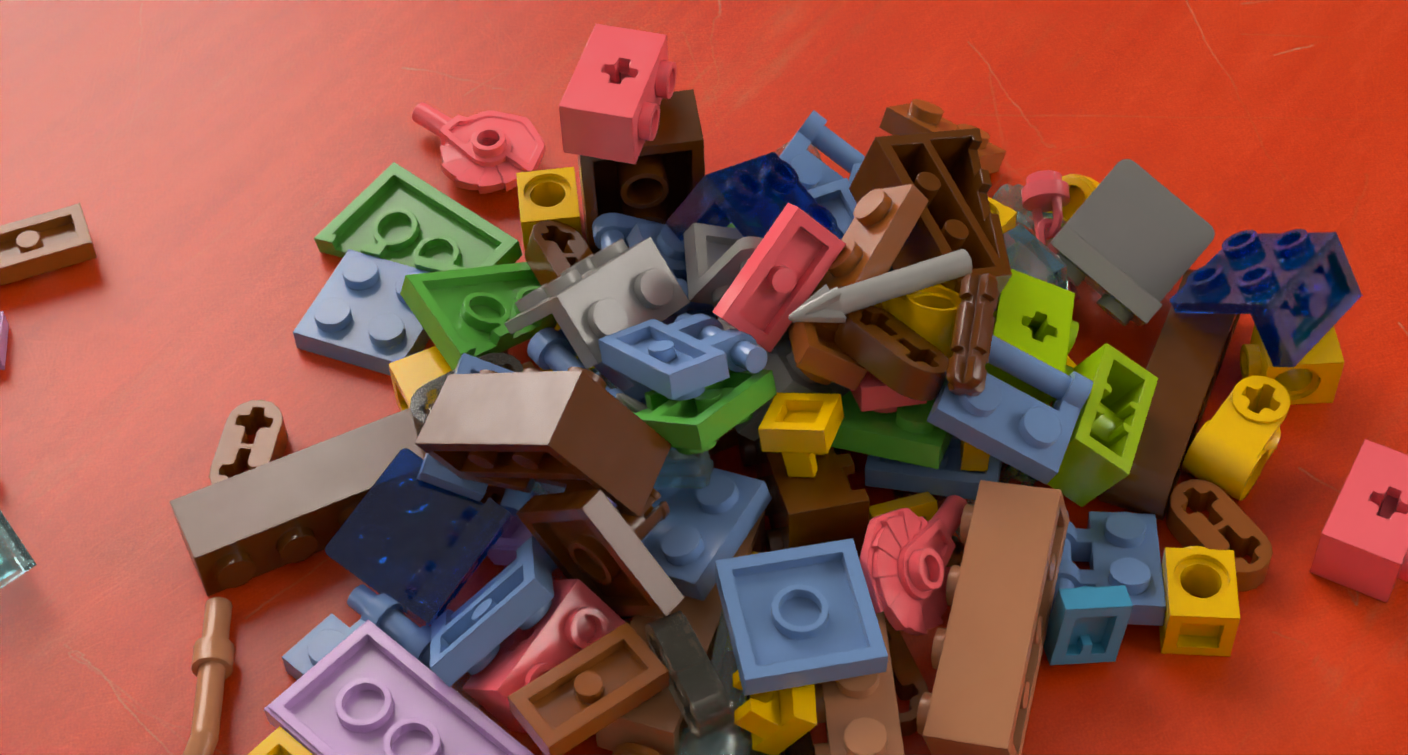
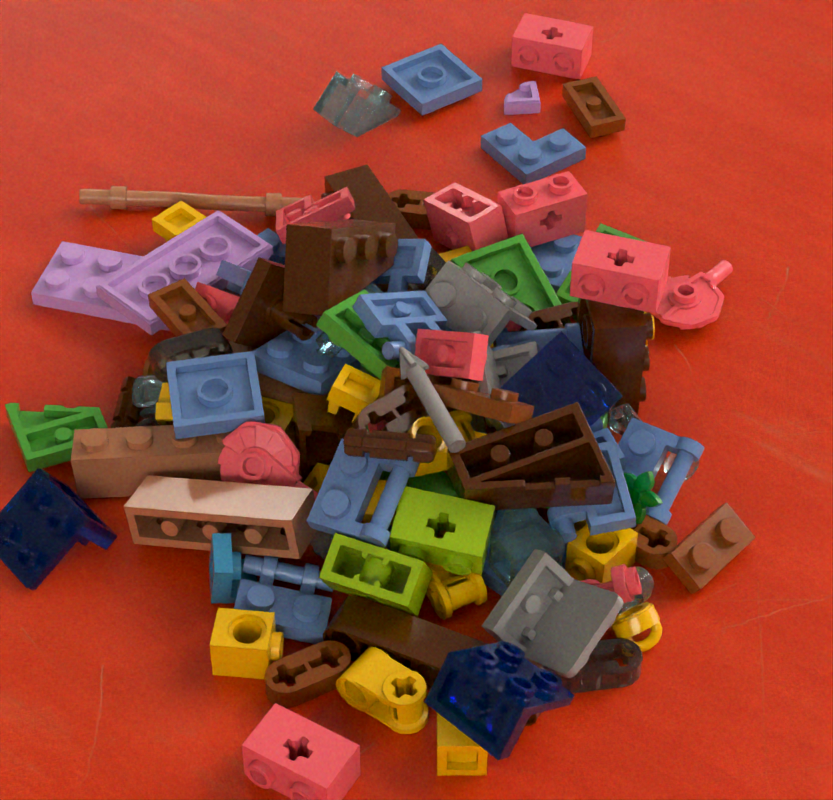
camera: 90 degrees right, 5 degrees down
none -> coral plate [276,187,355,245]
none -> coral brick [423,182,509,251]
none -> medium blue plate [481,123,586,184]
none -> coral brick [497,171,588,247]

